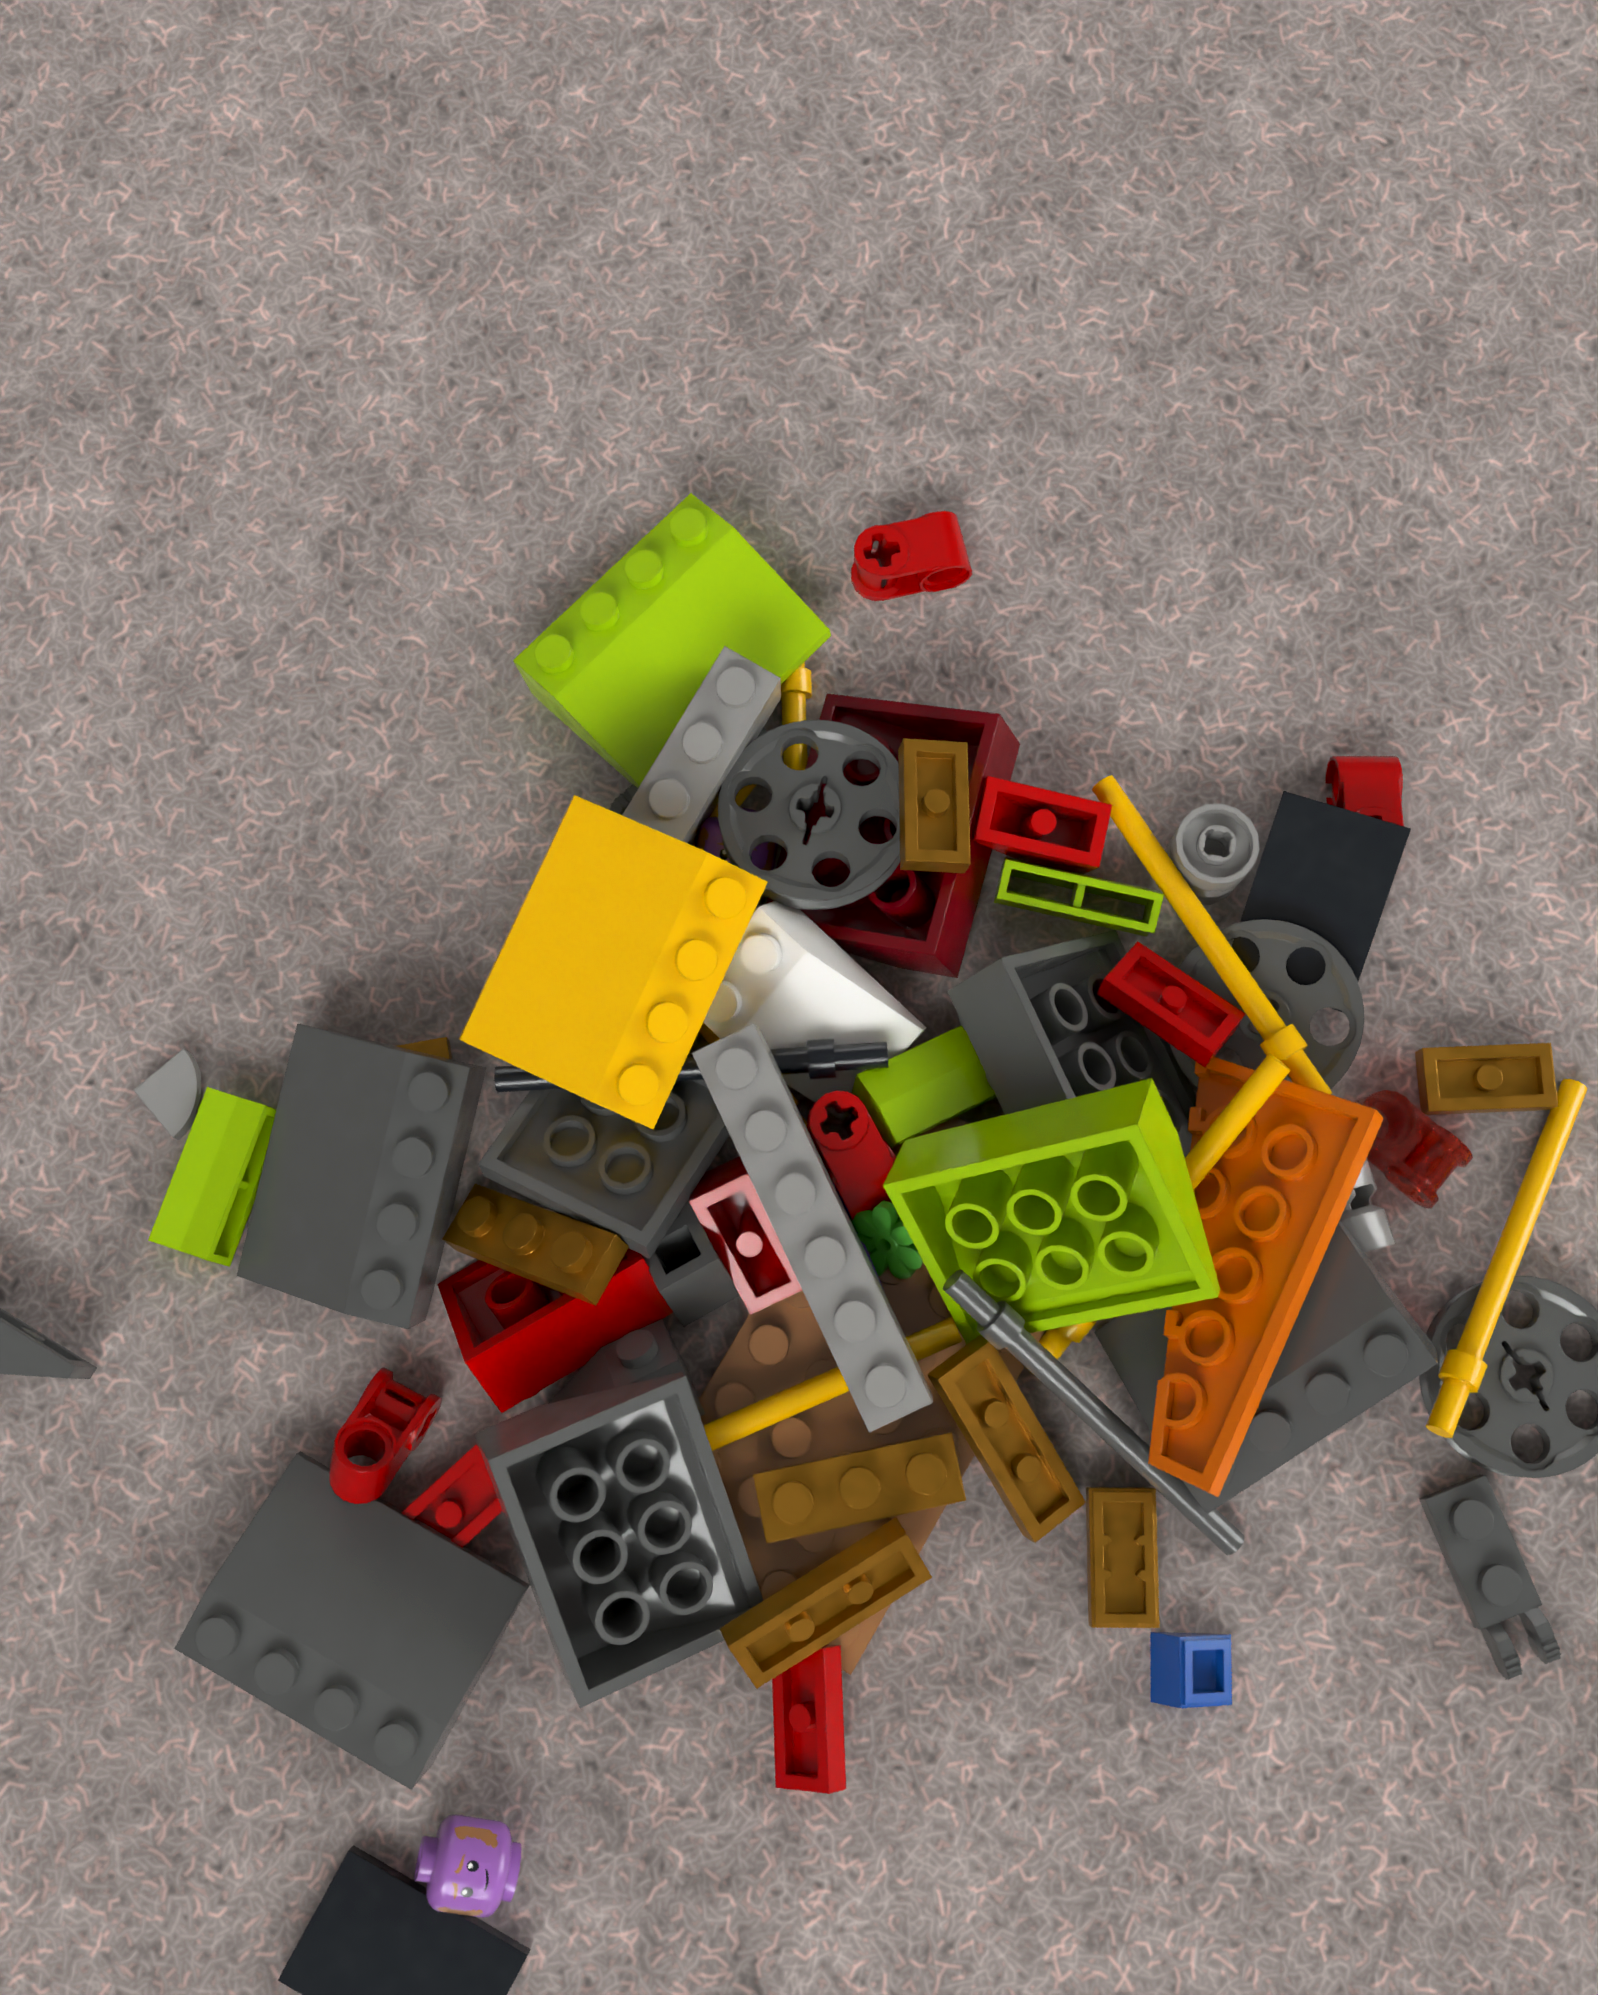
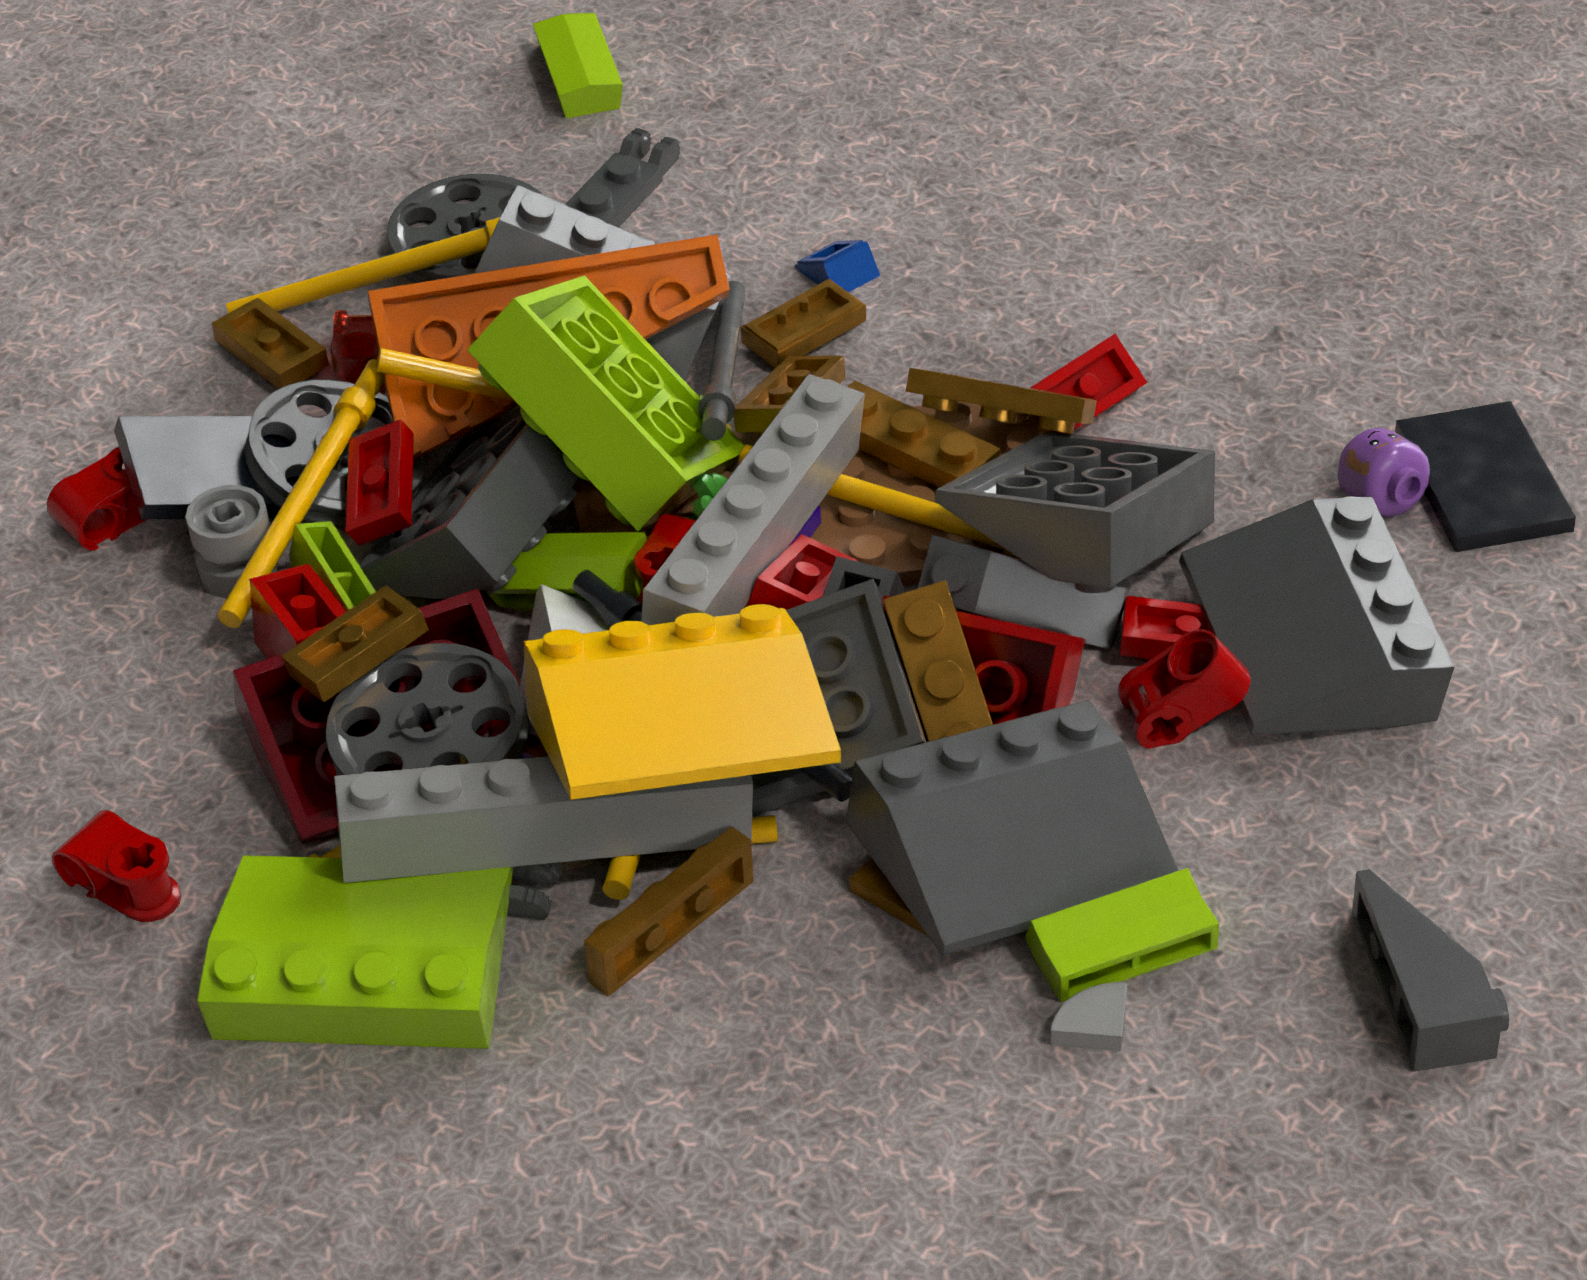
camera: 130 degrees left, 35 degrees down
none -> pearl gold plate [584,826,754,997]

